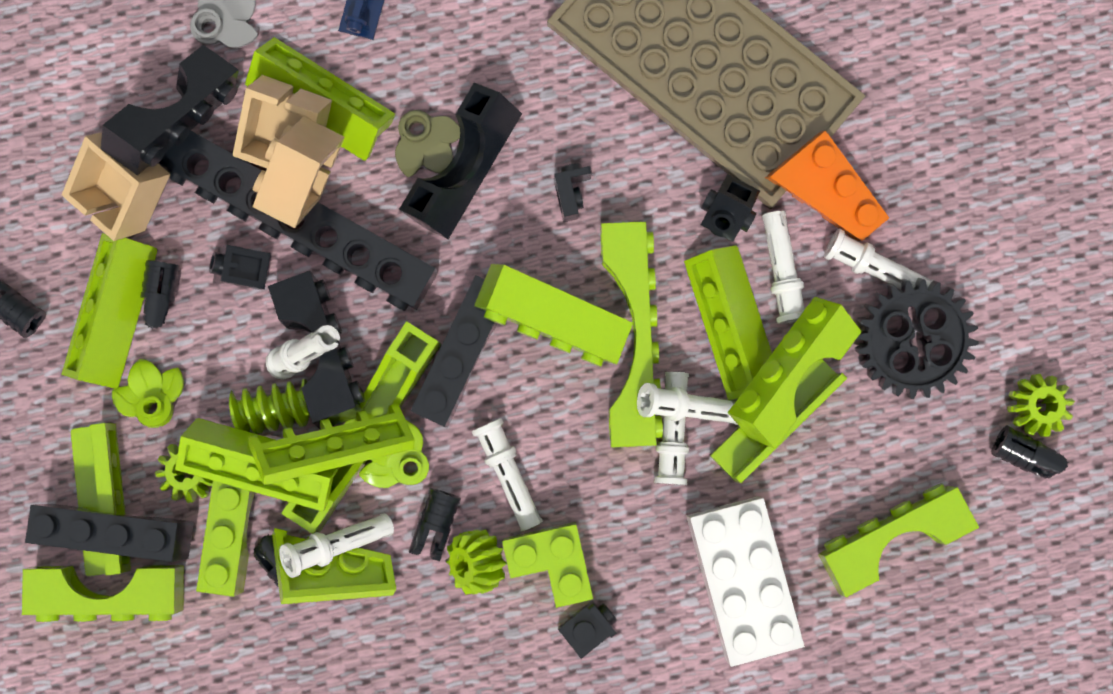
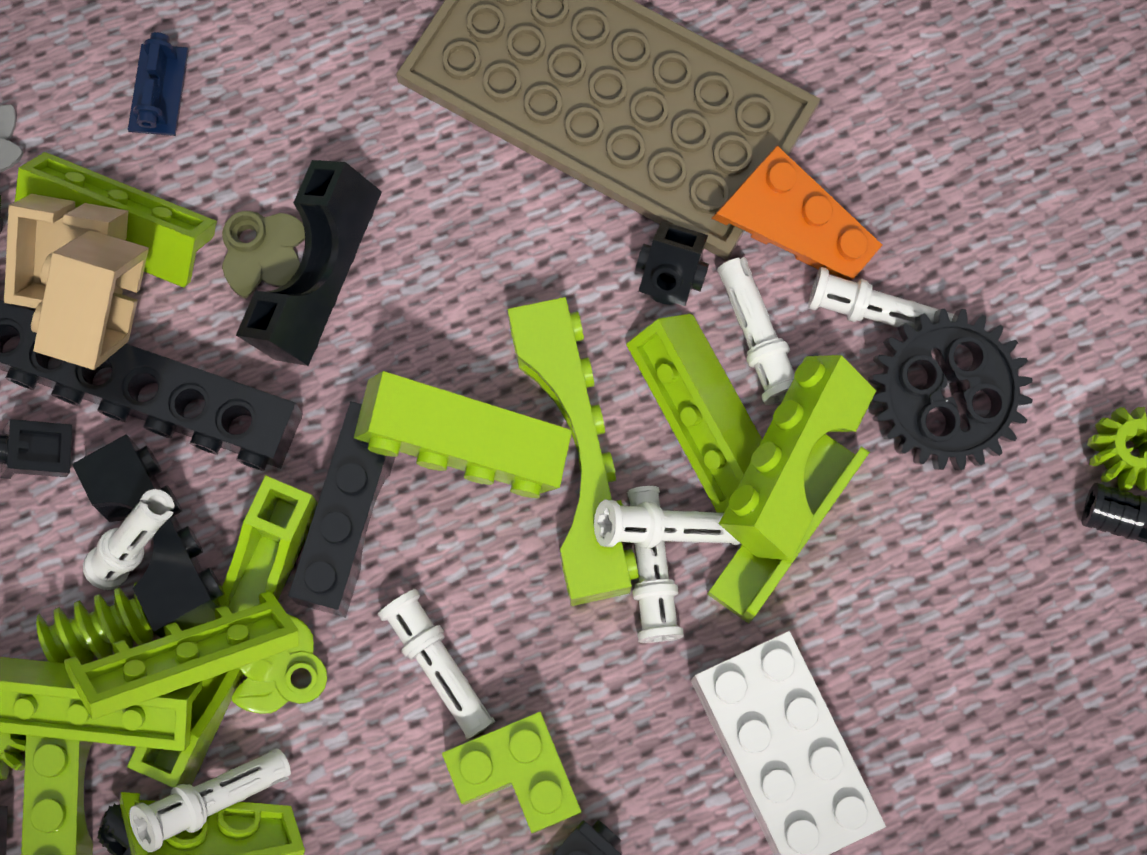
camera: 10 degrees left, 10 degrees down
black hinge [409,488,461,561] -> none
lime gear [445,529,507,595] -> none
black bracket [554,163,592,223] -> none
lime arch [818,483,979,597] -> none

